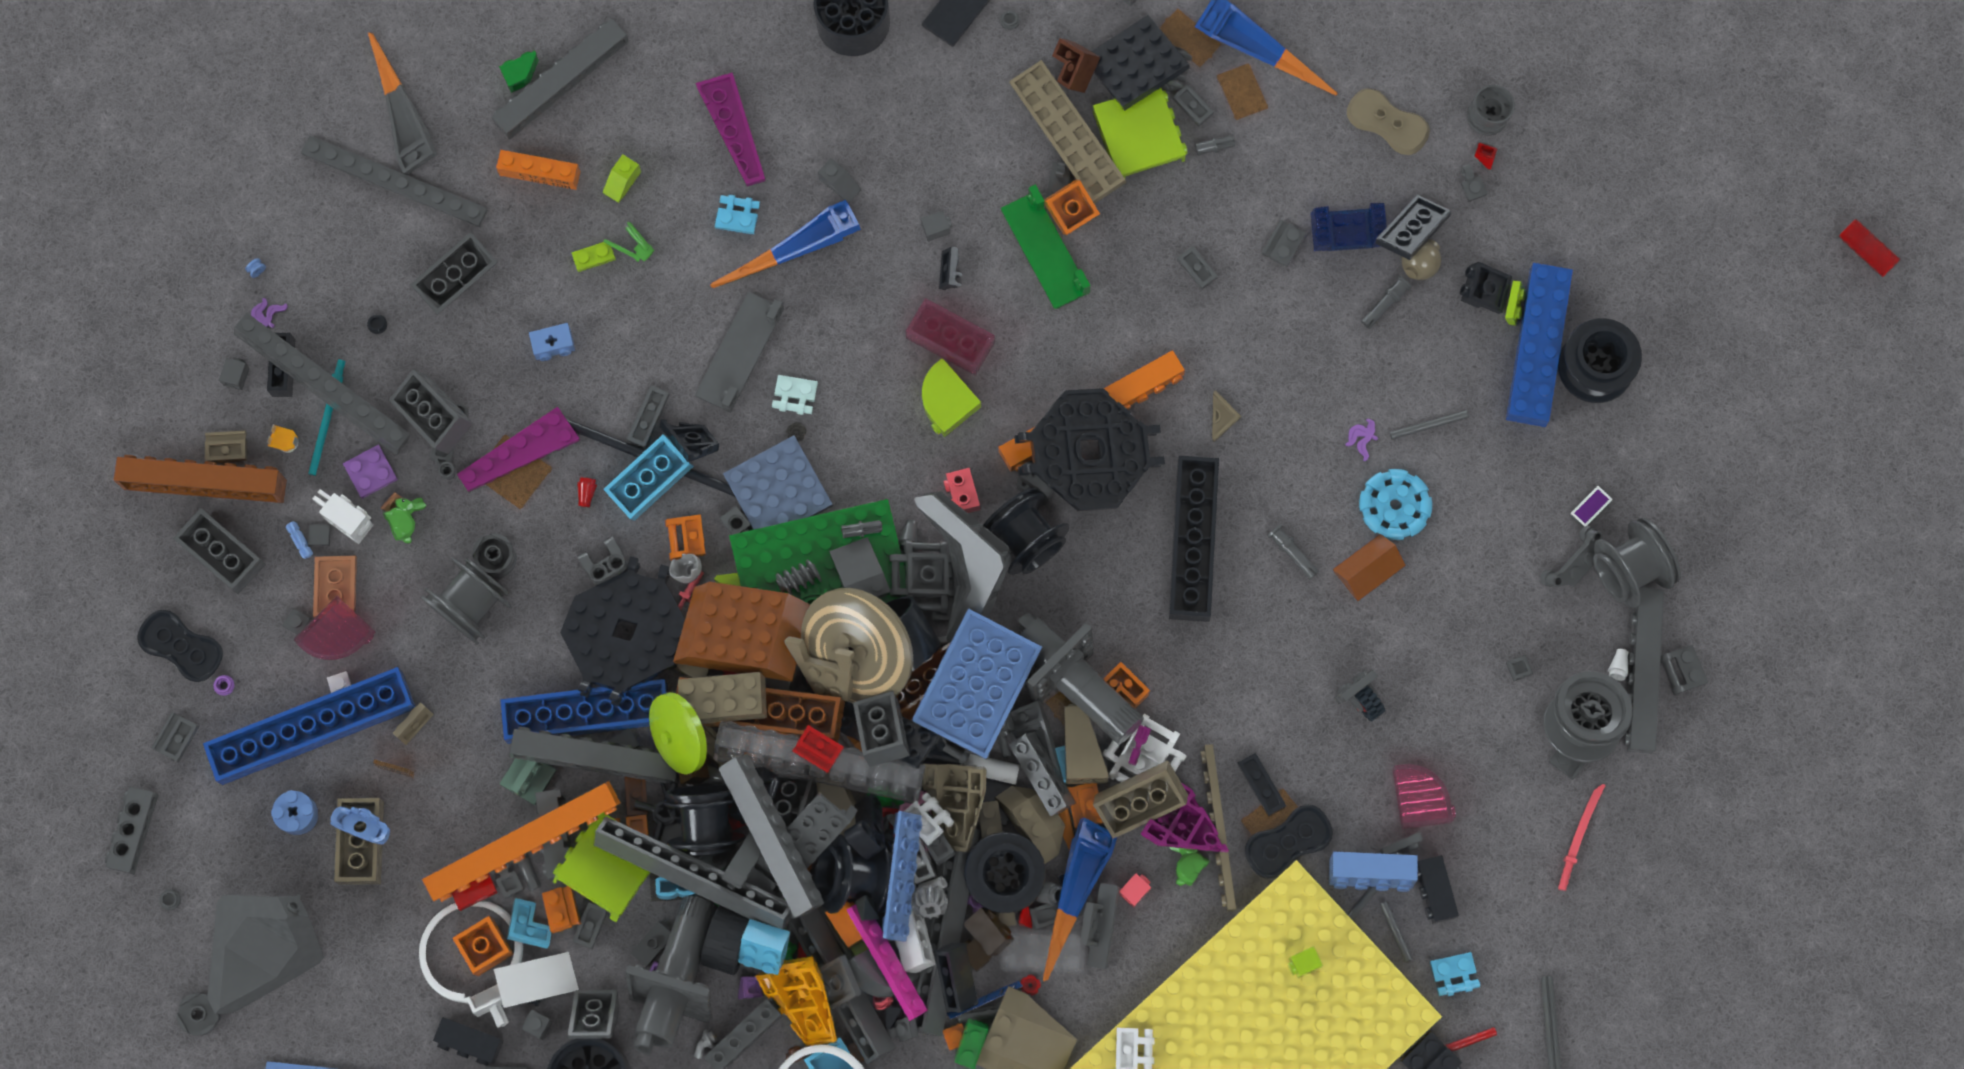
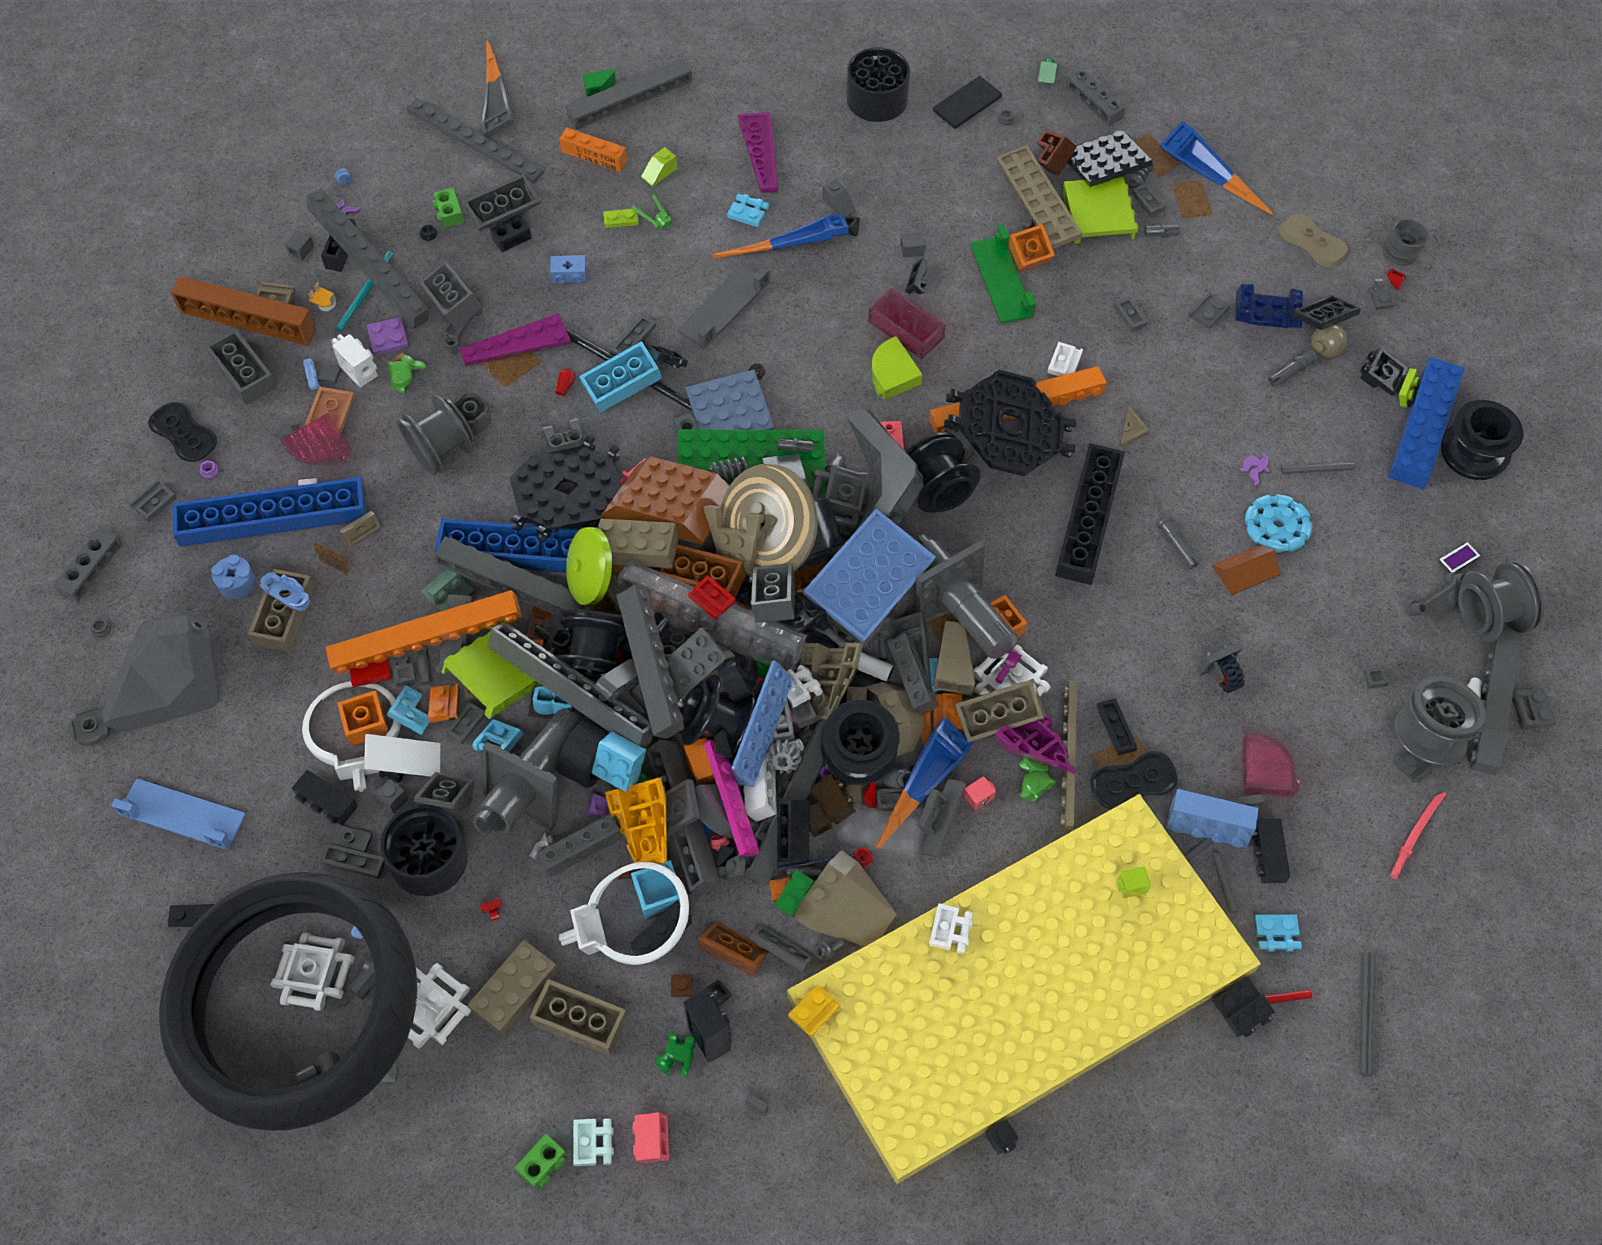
camera: 10 degrees right, 15 degrees down
orange plate [665,514,706,561] -> none
light grey hair [669,554,702,584] -> none
light aqua plate [772,375,818,415] -> none
none -> bright green brick [432,188,464,228]
none -> medium azure plate [473,719,524,753]
none -> black brick [490,215,532,252]
none -> pearl dark grey slope [845,217,860,237]
none -> white plate [1047,342,1083,376]

